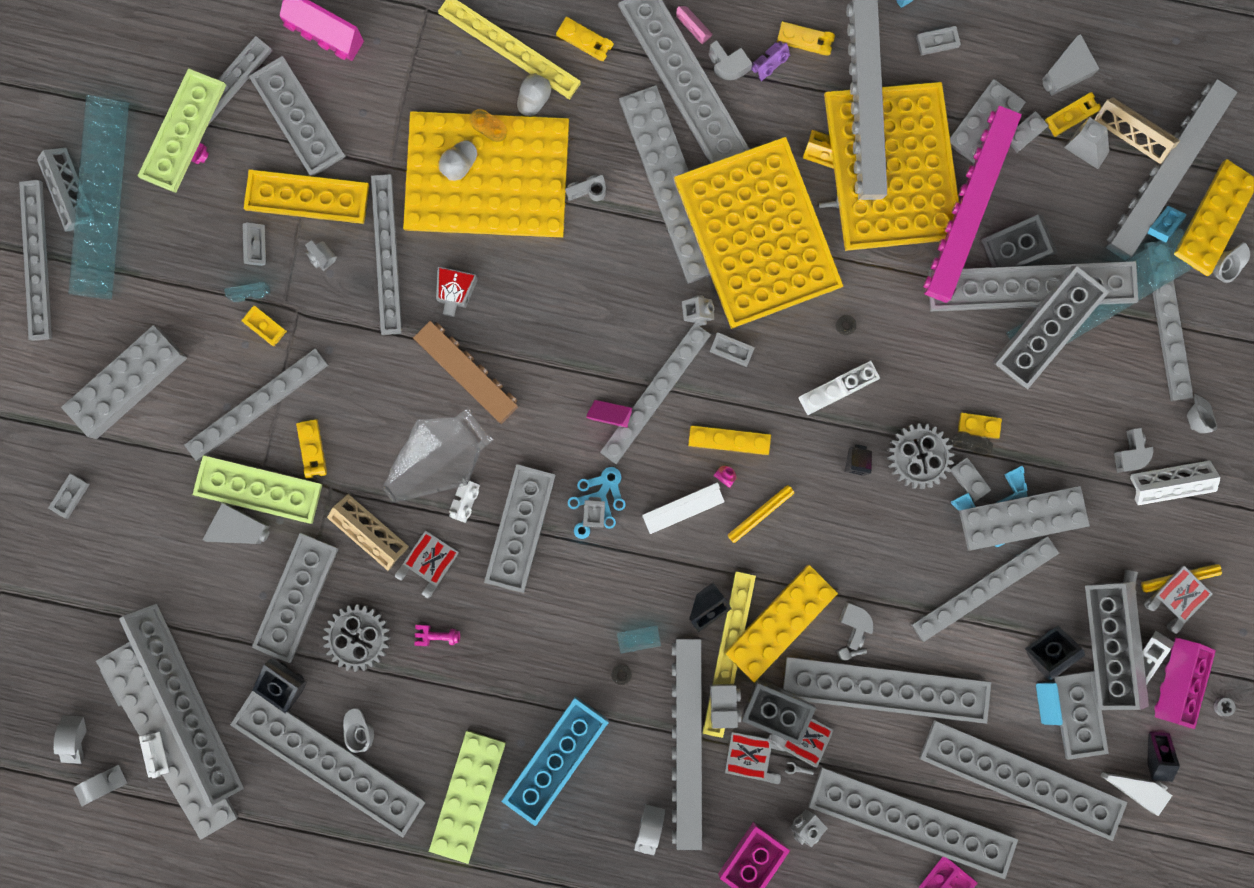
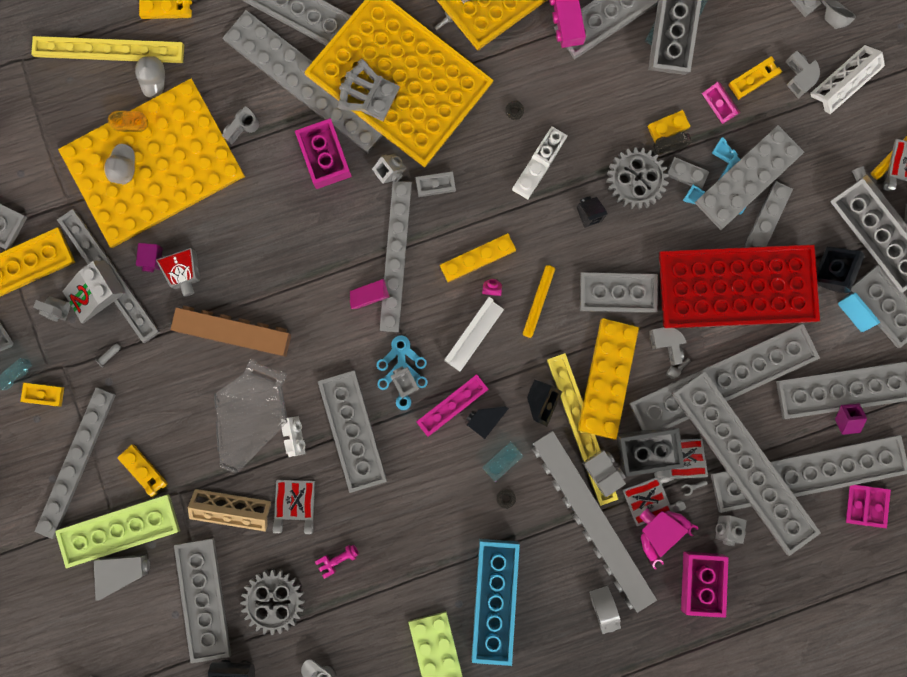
camera: 30 degrees left, 0 degrees up
none -> light grey slope [62,260,126,323]
none -> light grey piece [95,343,121,368]
none -> magenta brick [136,243,163,273]
none -> dark pink brick [295,118,352,189]
none -> light grey plate [337,59,400,122]
none -> dark pink plate [416,374,489,437]
none -> black slope [466,406,509,439]
none -> light grey plate [580,272,658,313]
none -> dark pink torso [639,508,698,569]
none -> red plate [659,245,820,328]
none -> light grey plate [672,371,821,556]
none -> dark pink slope [702,82,740,124]
none -> yellow plate [728,56,783,100]
none -> magenta brick [835,403,867,435]

